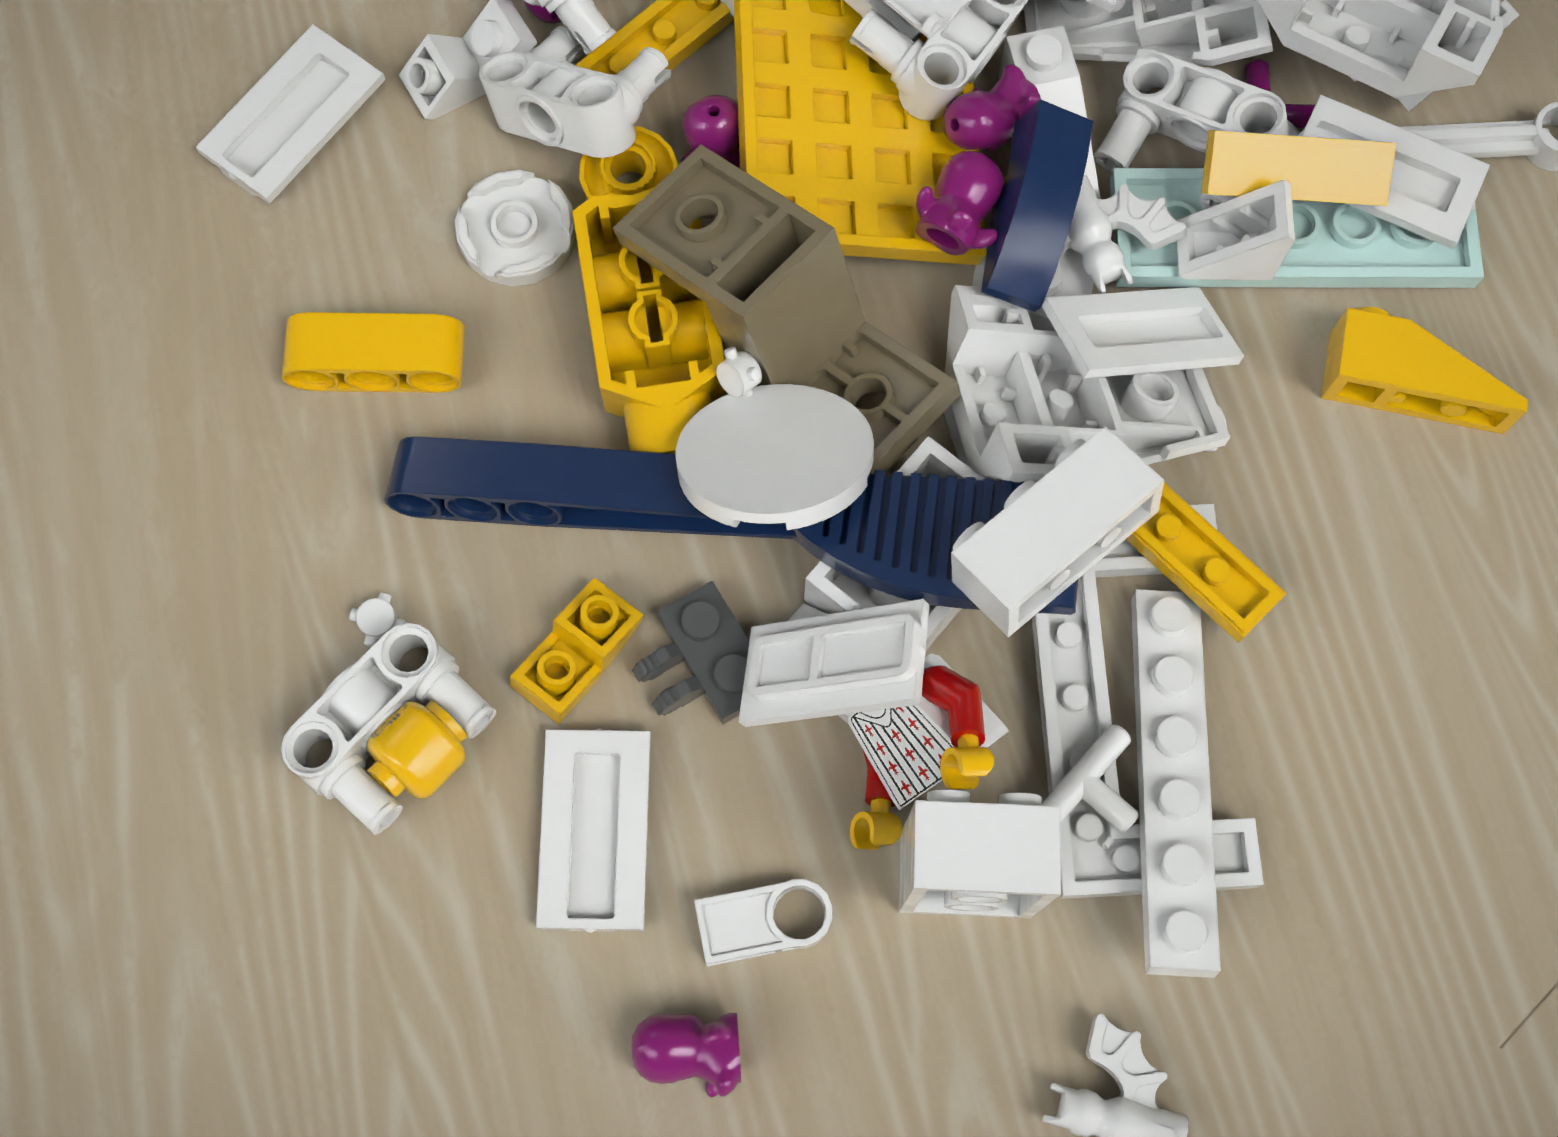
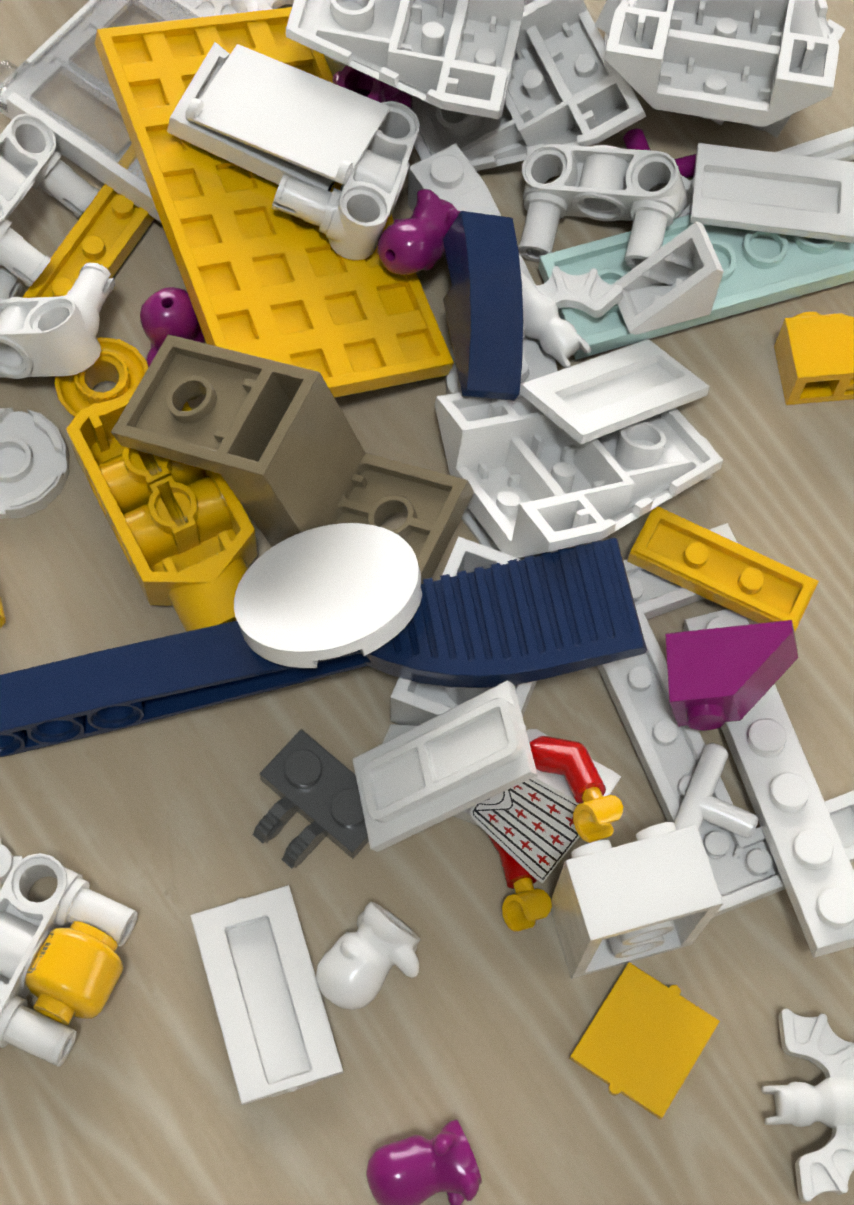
camera: 20 degrees left, 5 degrees down
yellow slope [510,577,644,724] -> none
white piece [694,879,832,967] -> none
white piece [716,347,762,397] -> none
magenta animal [915,151,1004,256] -> none
white brick [951,426,1164,637] -> none
yellow tile [1201,130,1396,206] -> none
none -> white animal [316,901,420,1010]
none -> yellow piece [569,962,720,1120]
none -> magenta slope [665,620,798,731]

